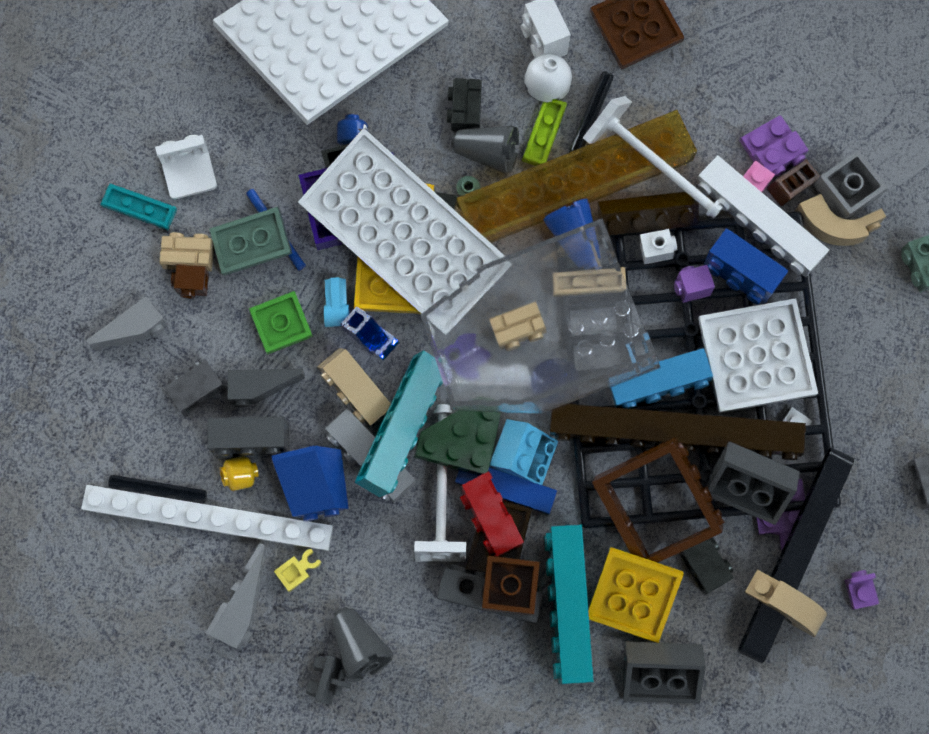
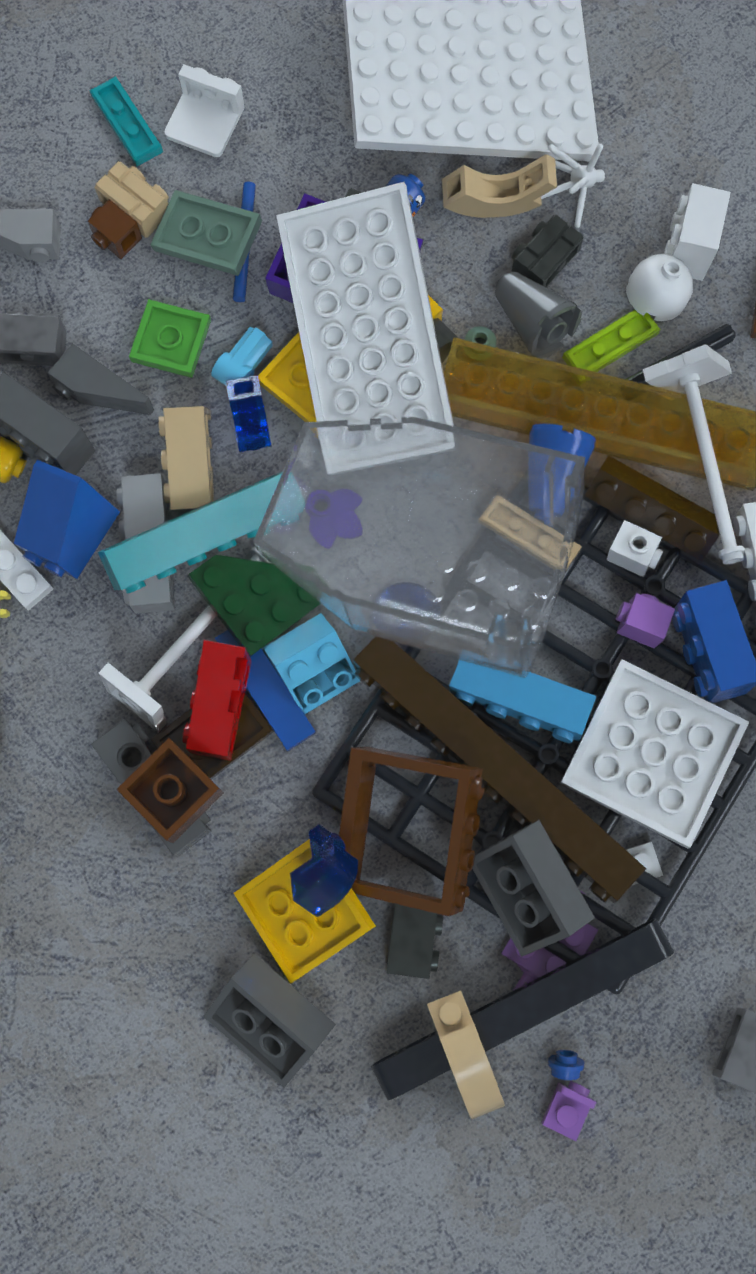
camera: 40 degrees right, 0 degrees up
tan brick [489,301,547,351] -> none
teal brick [544,525,594,684] -> none
none -> clear blue brick [290,824,358,917]
none -> tan arch [442,154,557,218]
none -> white plant [541,144,605,228]
none -> blue plate [548,1050,585,1080]

